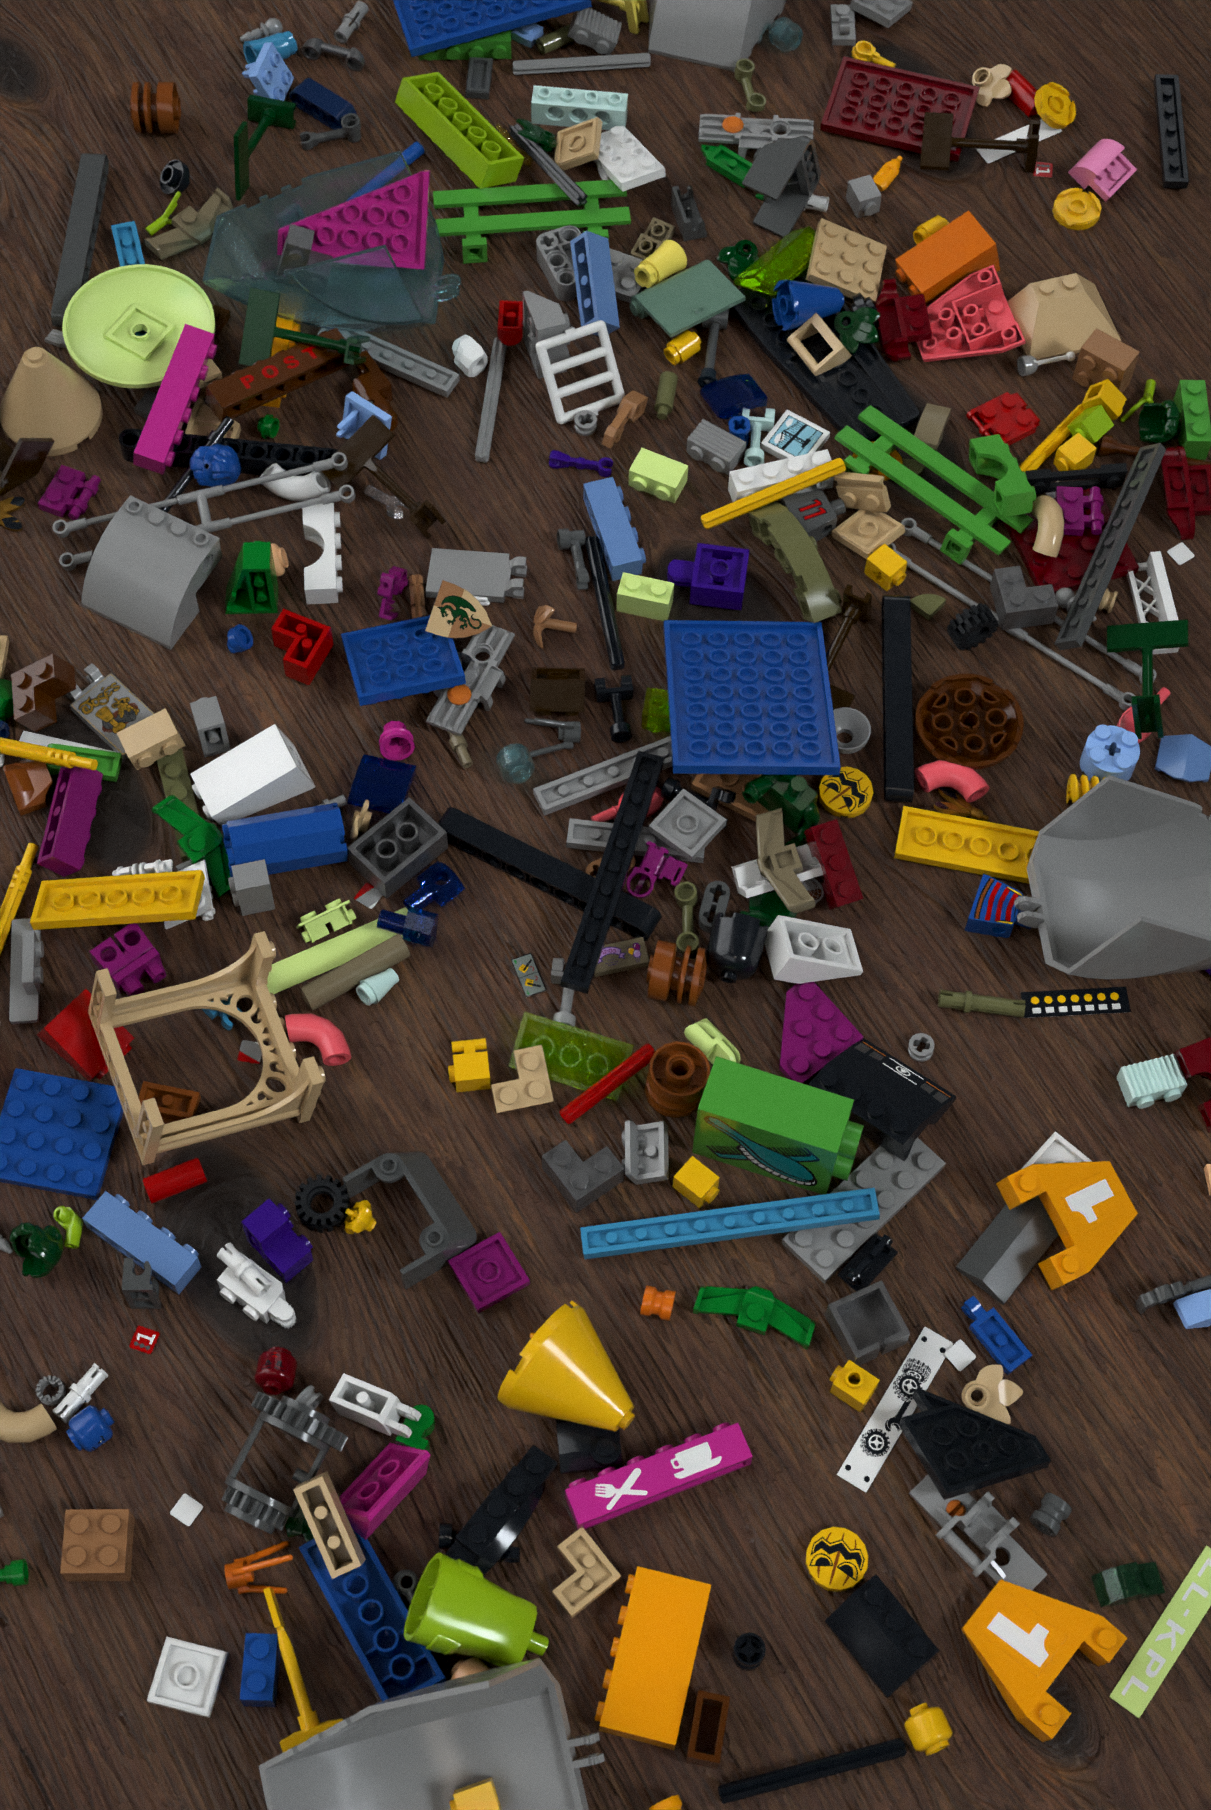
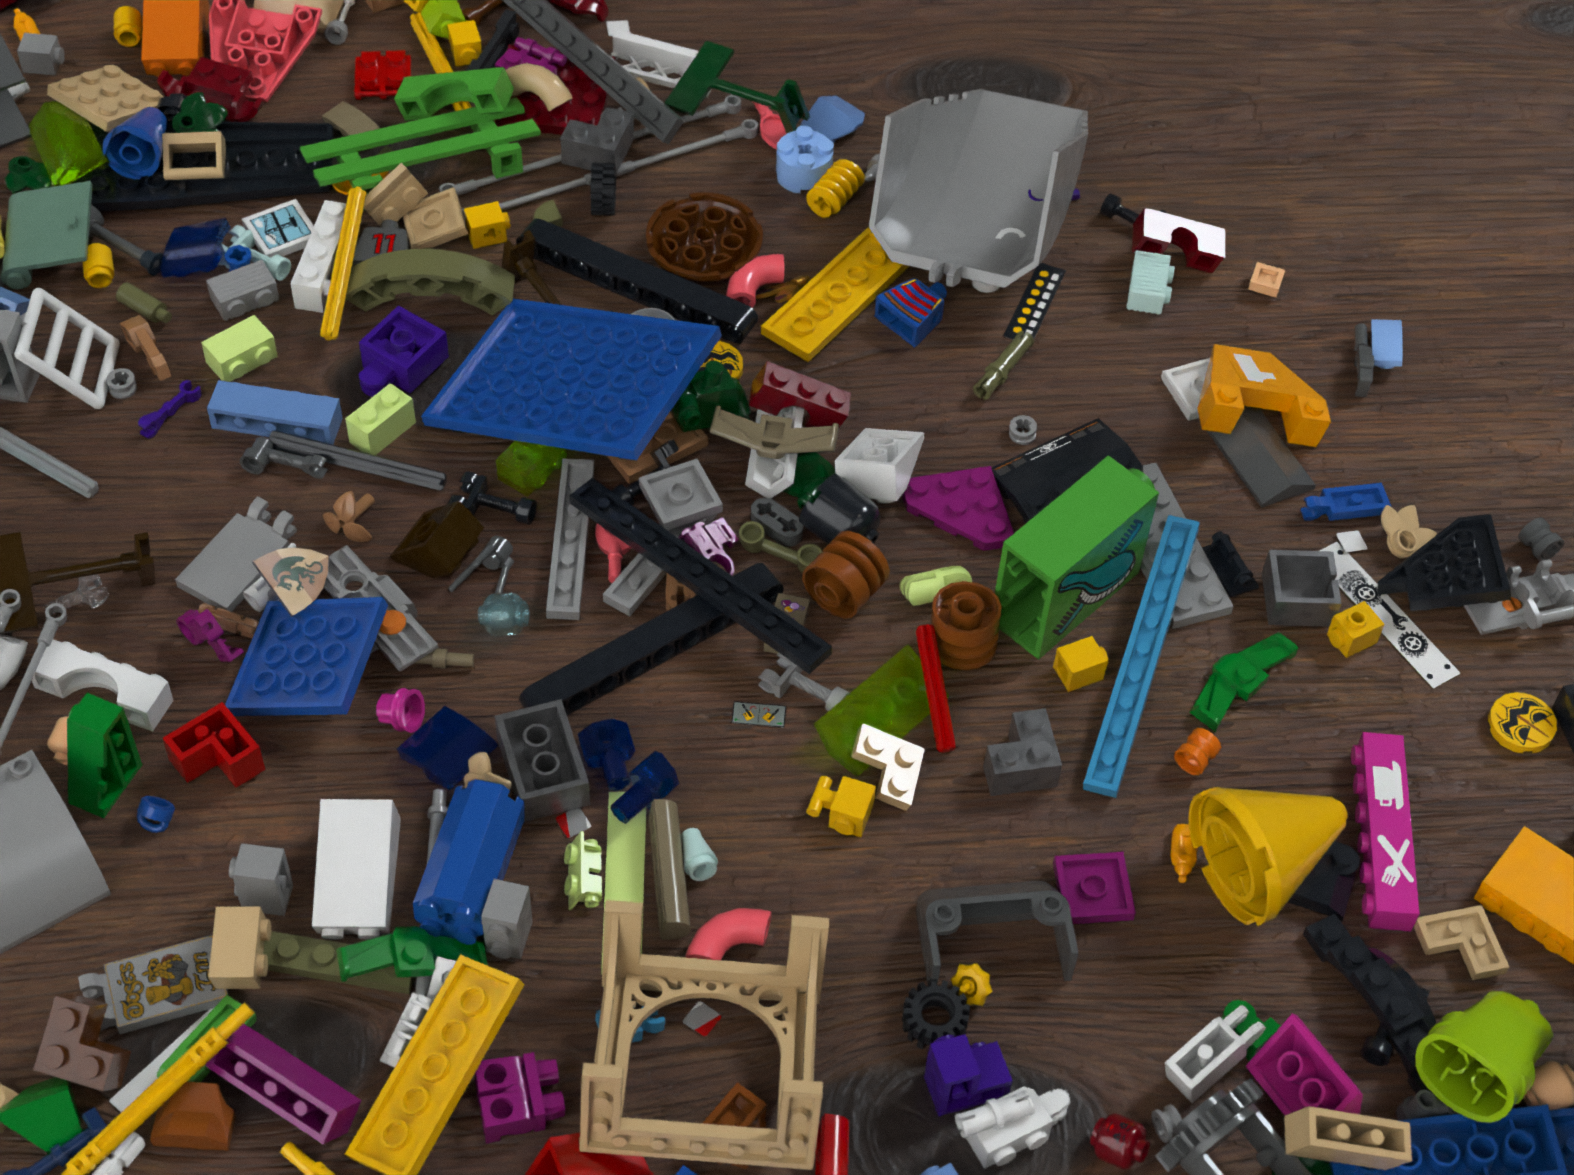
camera: 65 degrees left, 10 degrees down
light grey bracket [622,1120,669,1185] -> none

